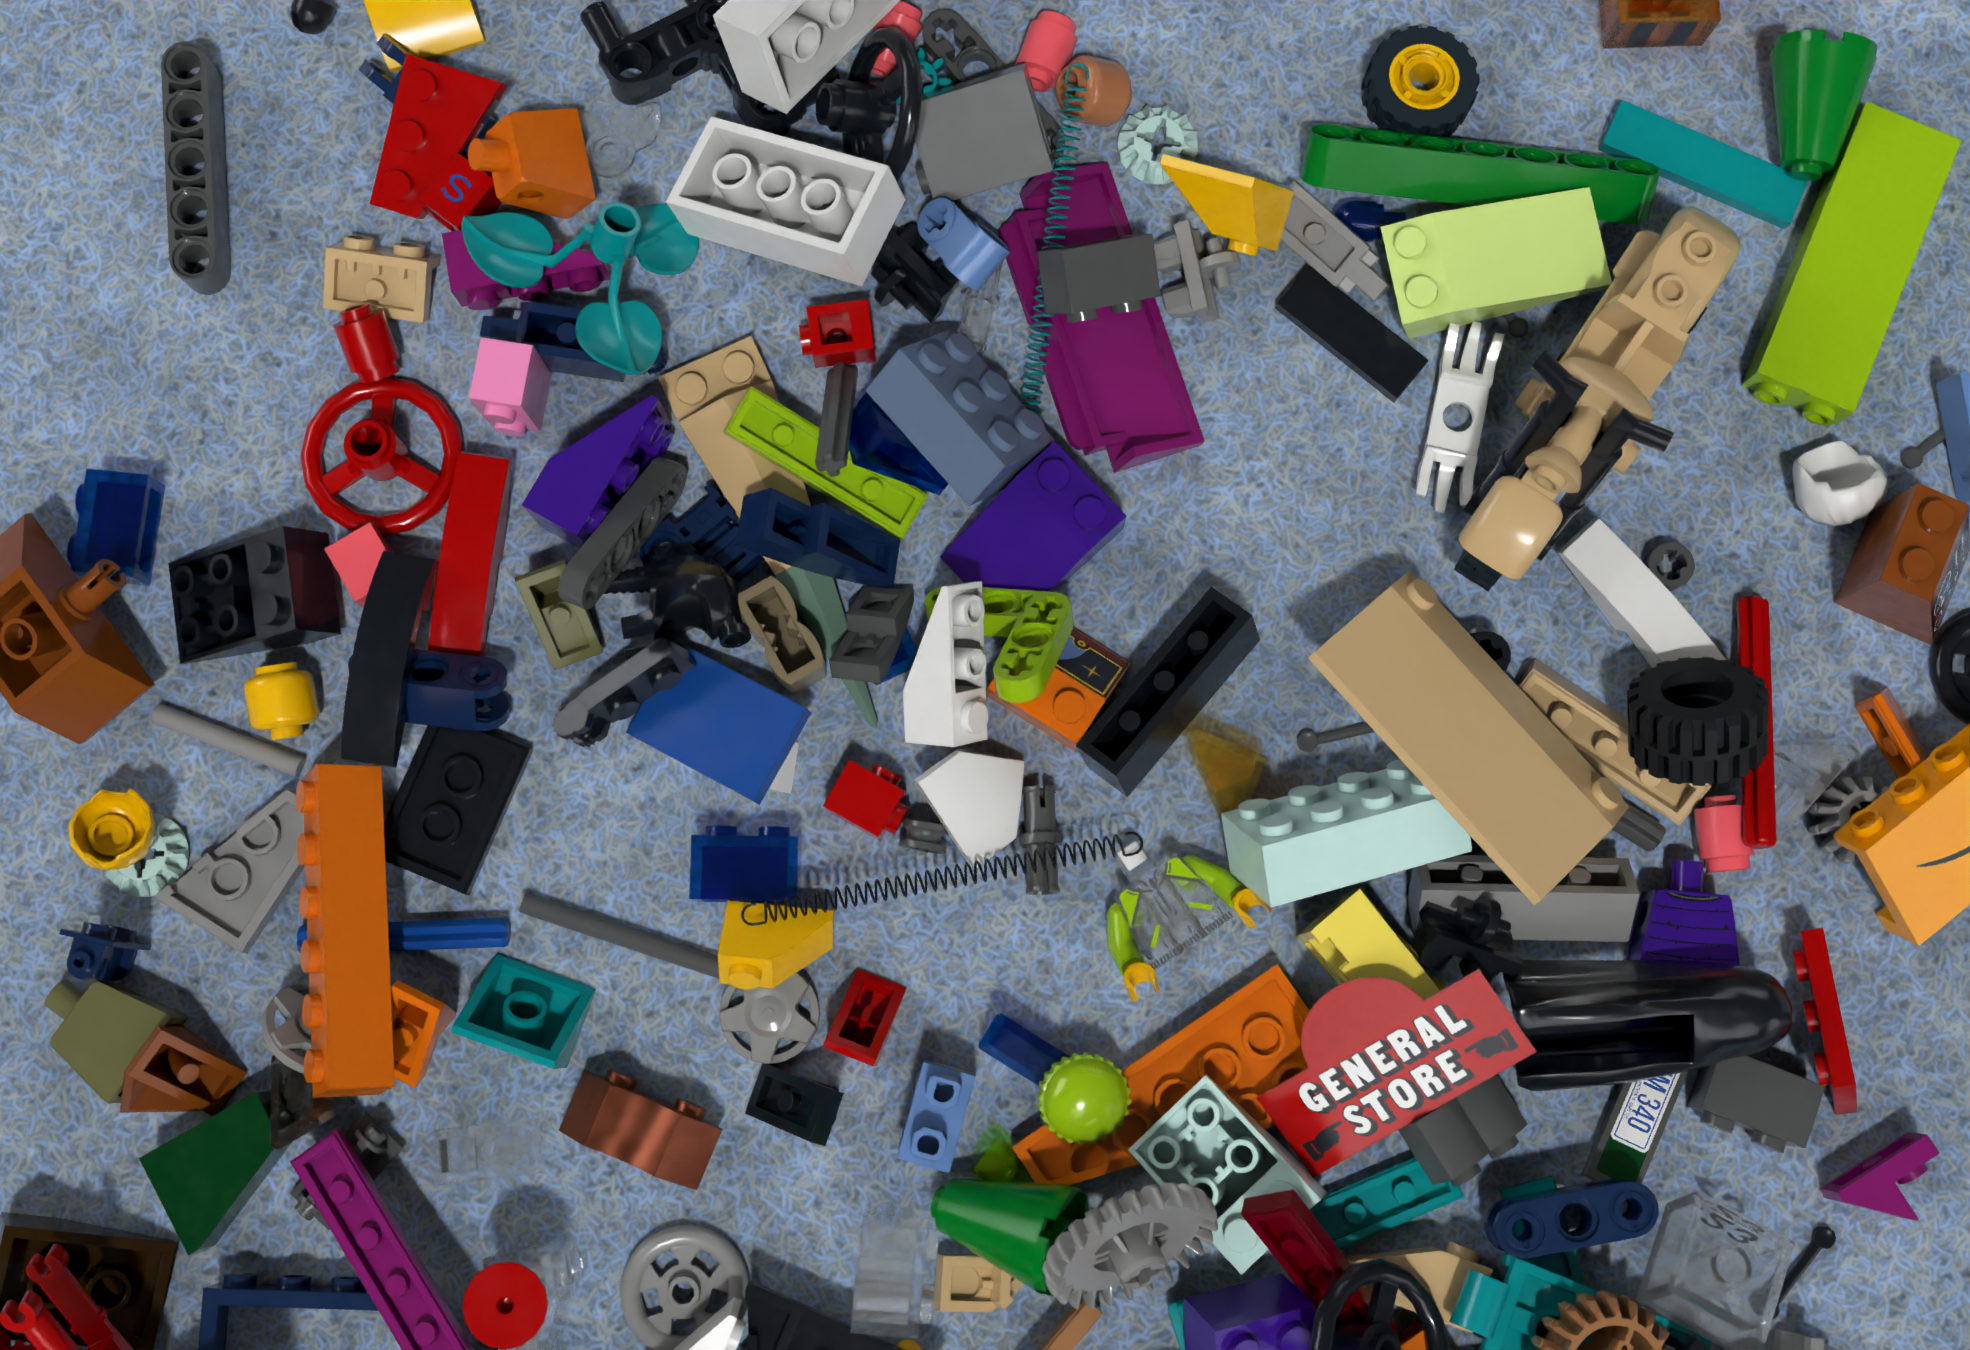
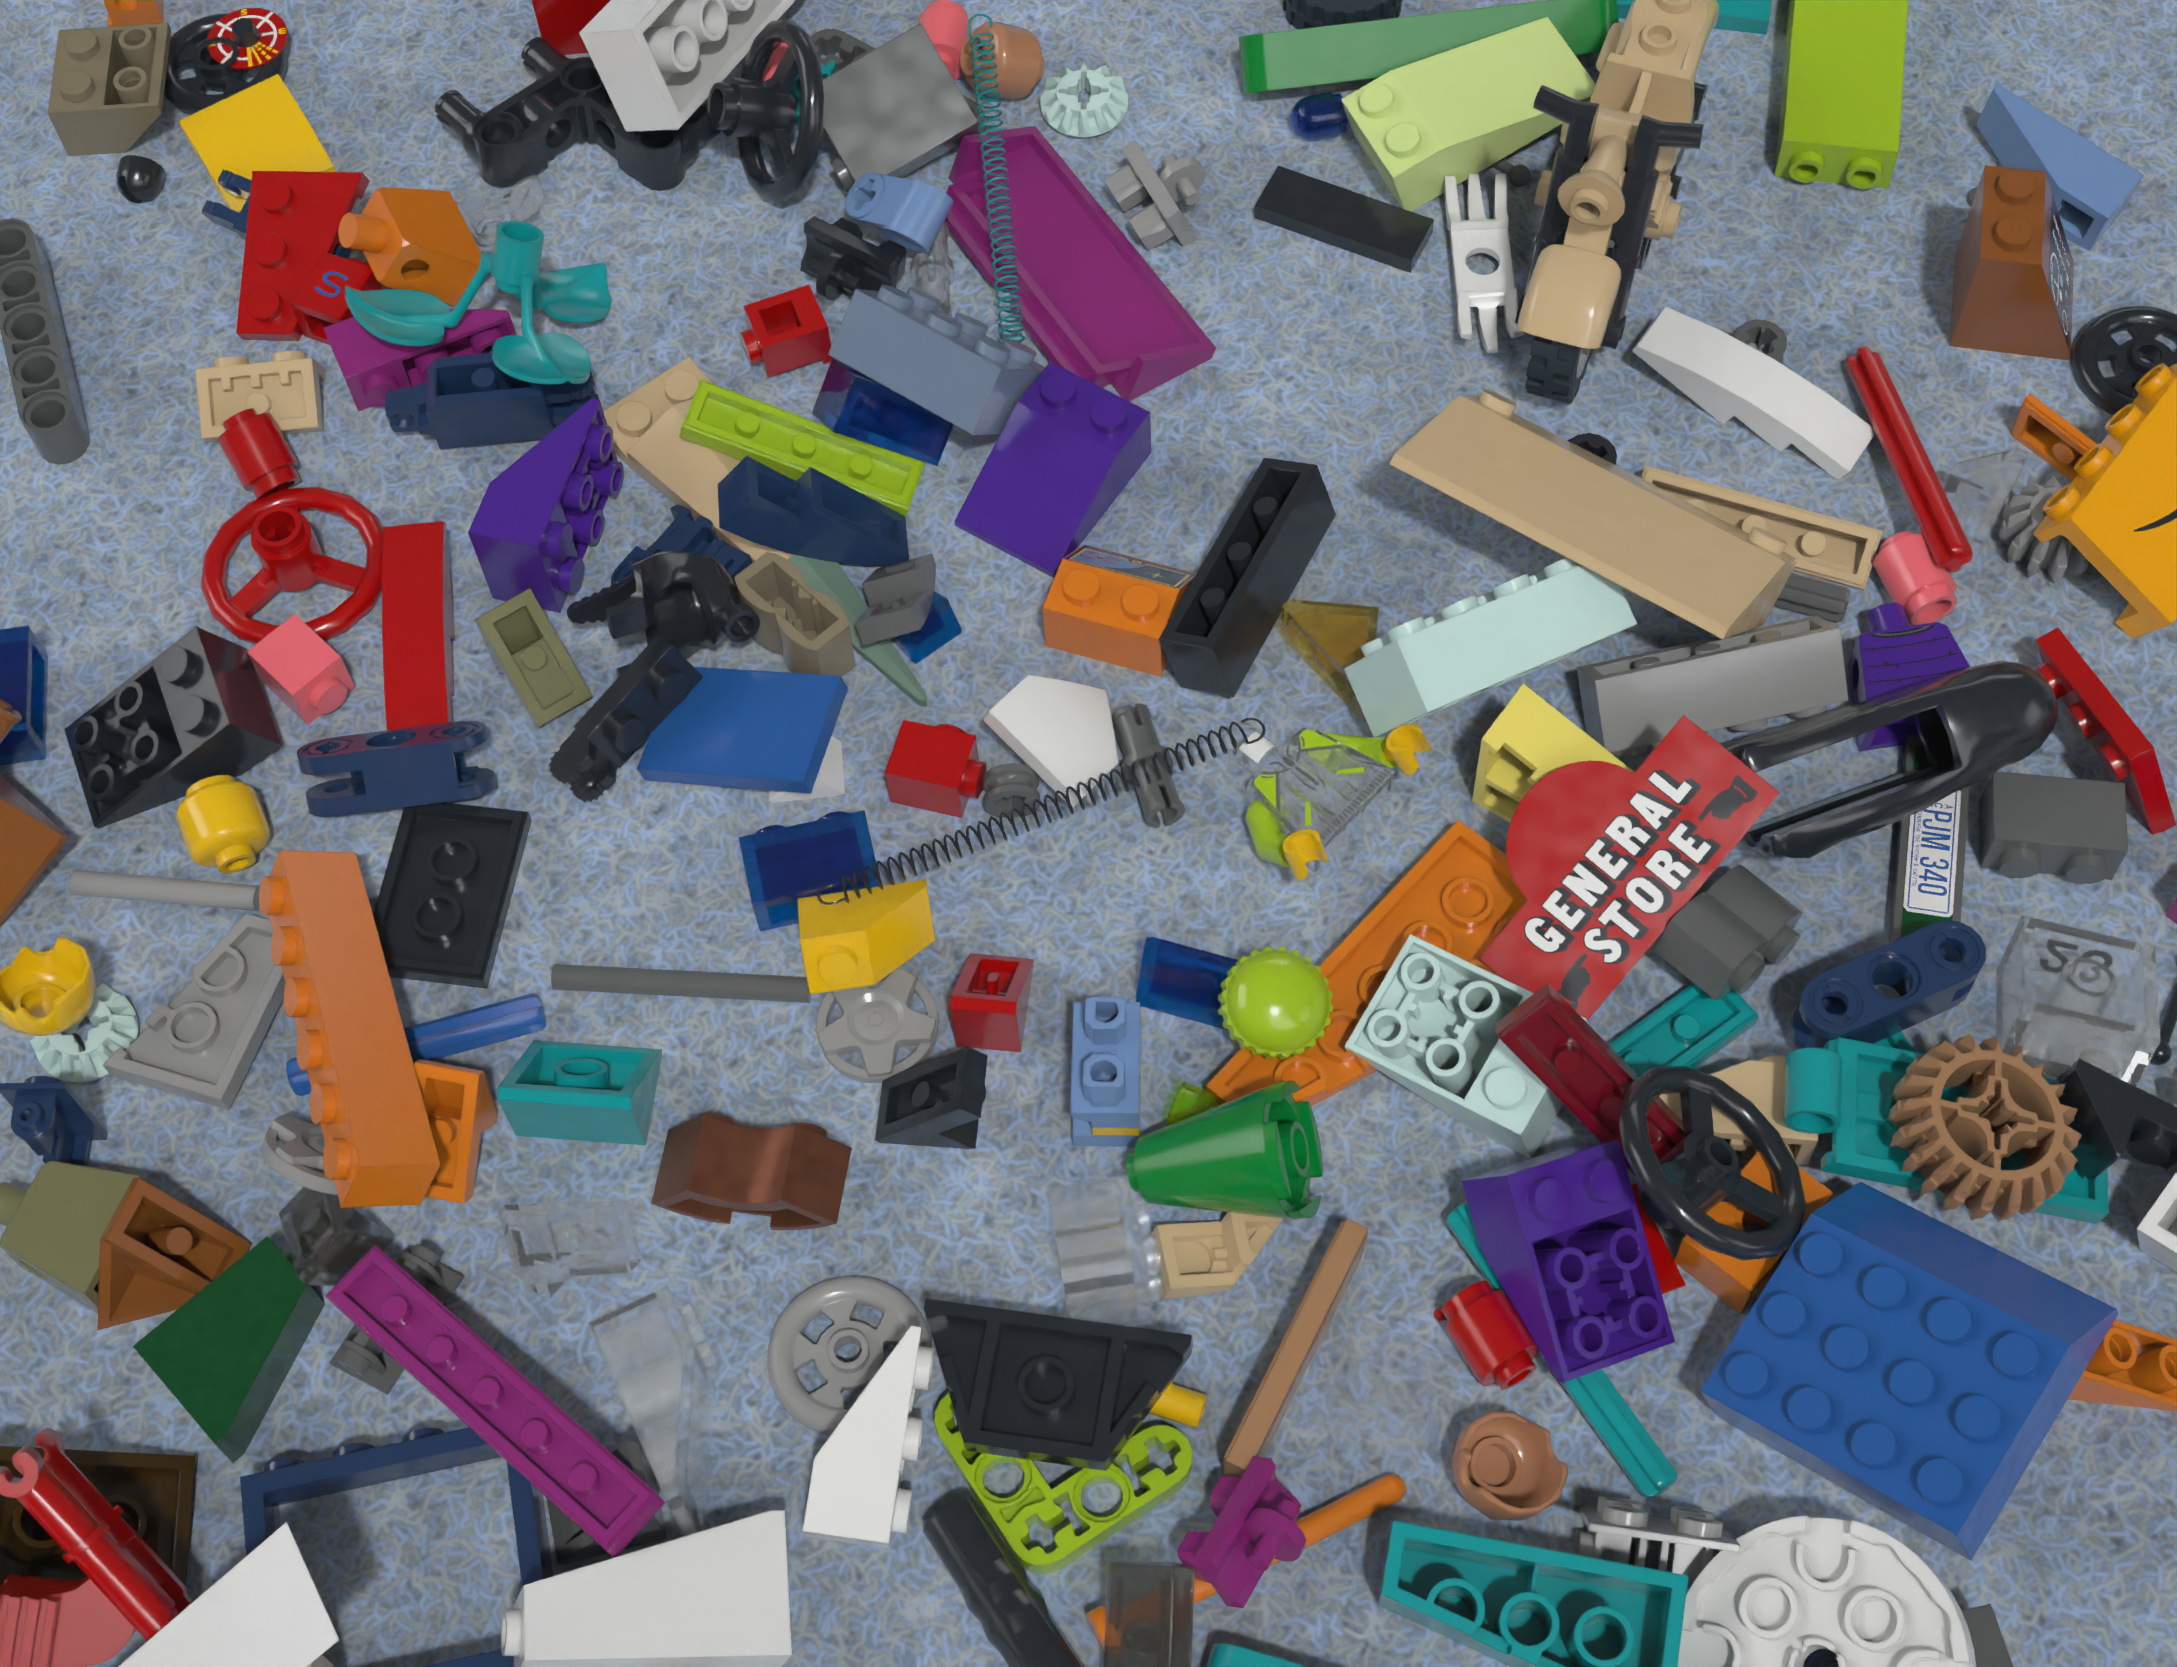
camera: 10 degrees left, 20 degrees down
black slope [341,551,438,768] -> none
red piece [462,1261,548,1350] -> none
bright pink brick [469,337,552,437] -> none
dark grey beam [558,456,687,610] -> none
white brick [666,116,906,286] -> none
dark grey axle [815,361,858,477] -> none
white slope [903,581,988,747] -> none
lime beam [924,587,1074,703] -> none
dark grey brick [1037,234,1161,322] -> none
light grey gear [1042,1182,1218,1309] -> none
yellow slope [1160,154,1294,257] -> none
light grey hinge [1281,181,1392,301] -> none
dark grey hinge [1297,723,1375,752] -> none
black hips [1415,896,1523,984] -> none
black tyre [1627,657,1769,786] -> none
white hair [1792,441,1888,526] -> none

